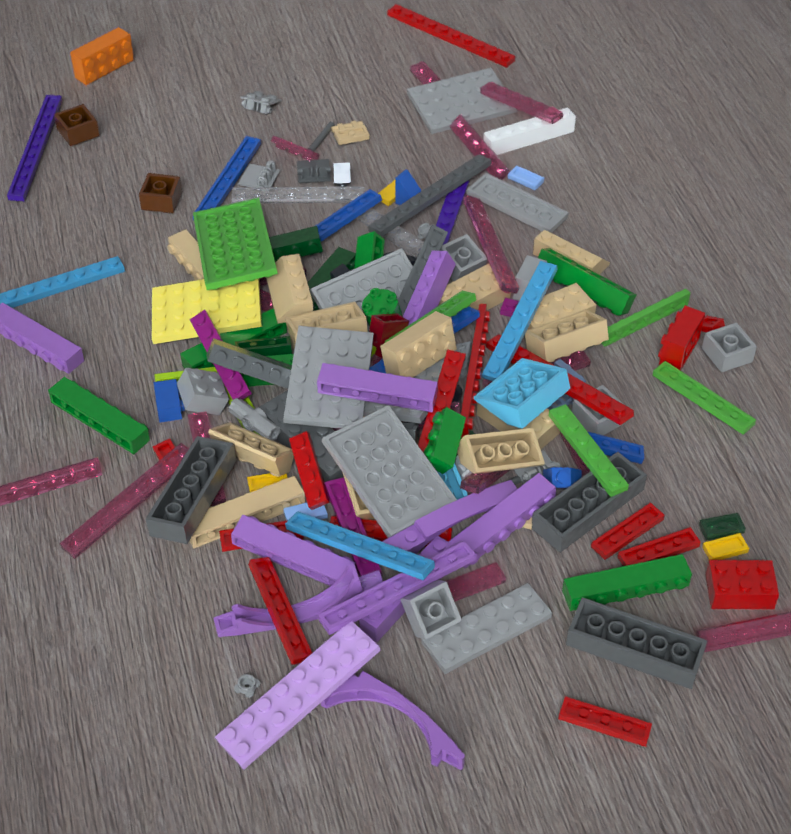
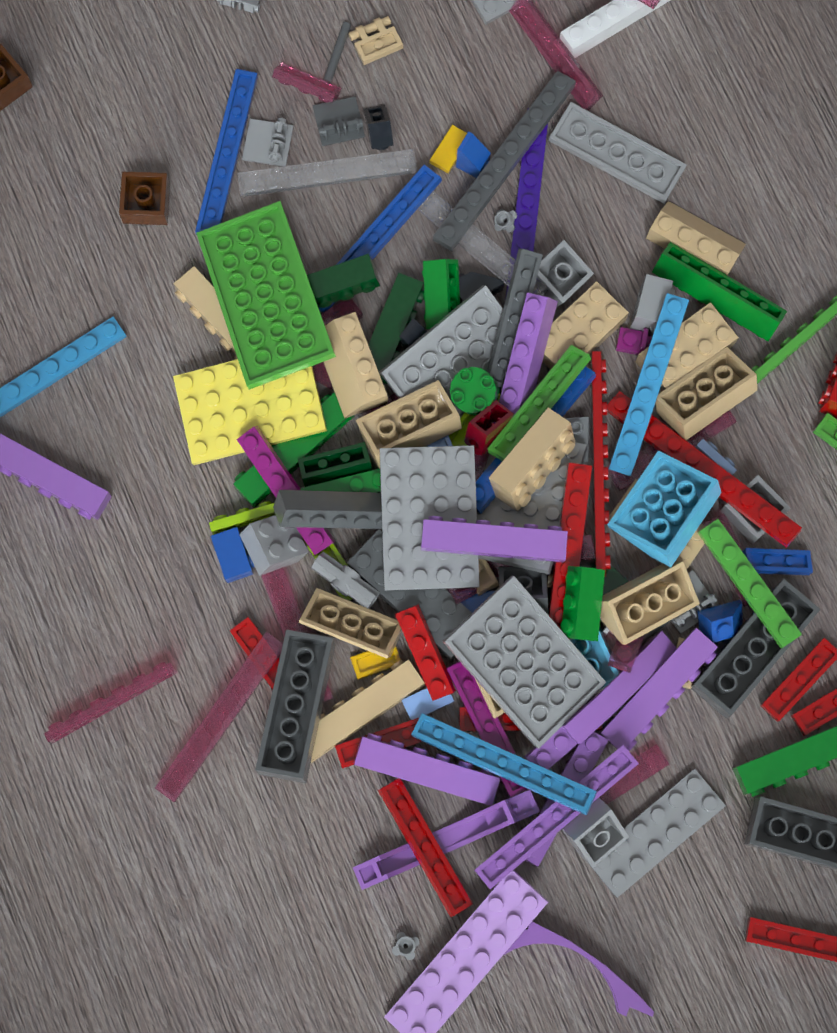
camera: 10 degrees left, 30 degrees up
green brick [48,377,150,455] -> none
clear pink plate [463,195,519,294] -> none
light blue tile [508,165,544,190] -> none

